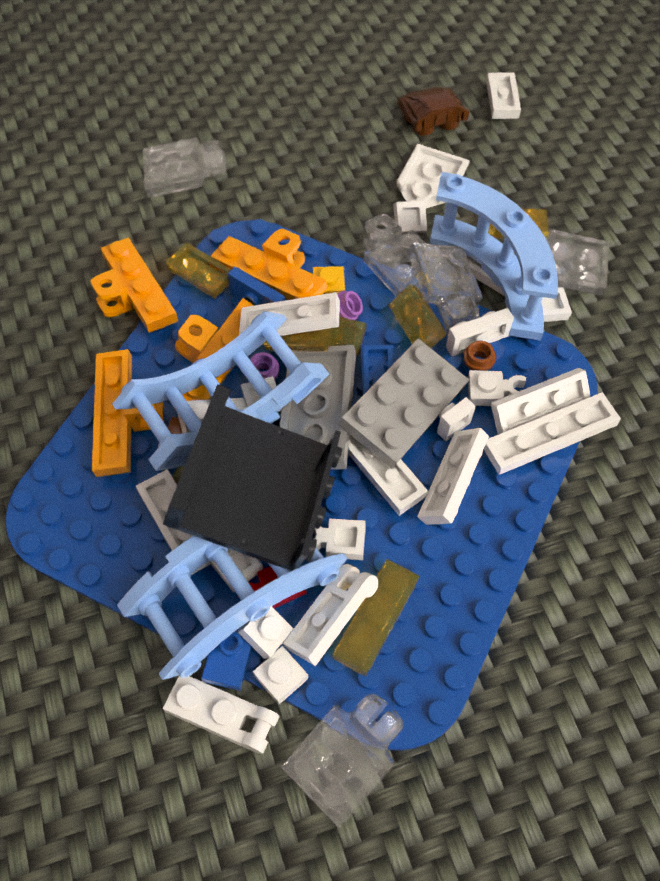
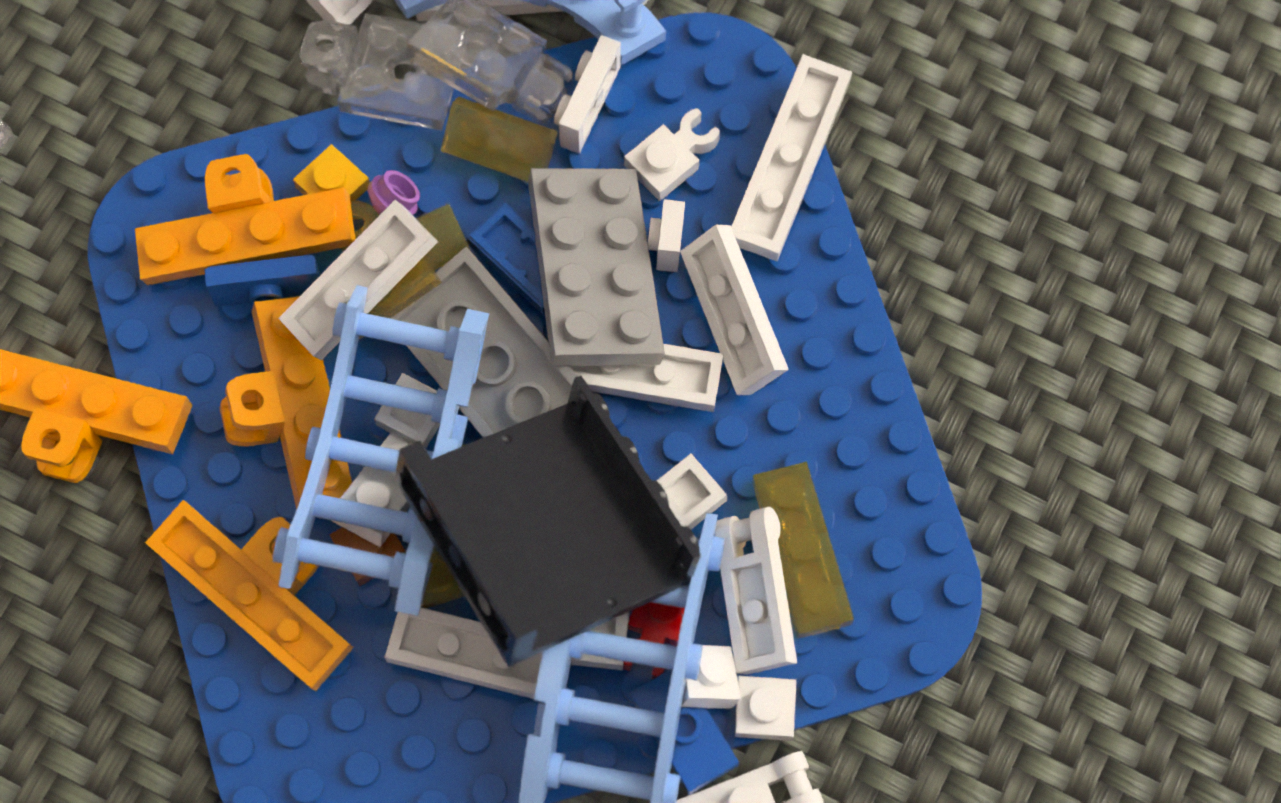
camera: 45 degrees left, 10 degrees up
clear yellow plate [166,242,231,299] -> none
medium lavender plate [250,352,279,380] -> none
clear plate [281,694,404,828] -> none
dark orange plate [463,340,496,371] -> none
white plate [491,368,590,434] -> none

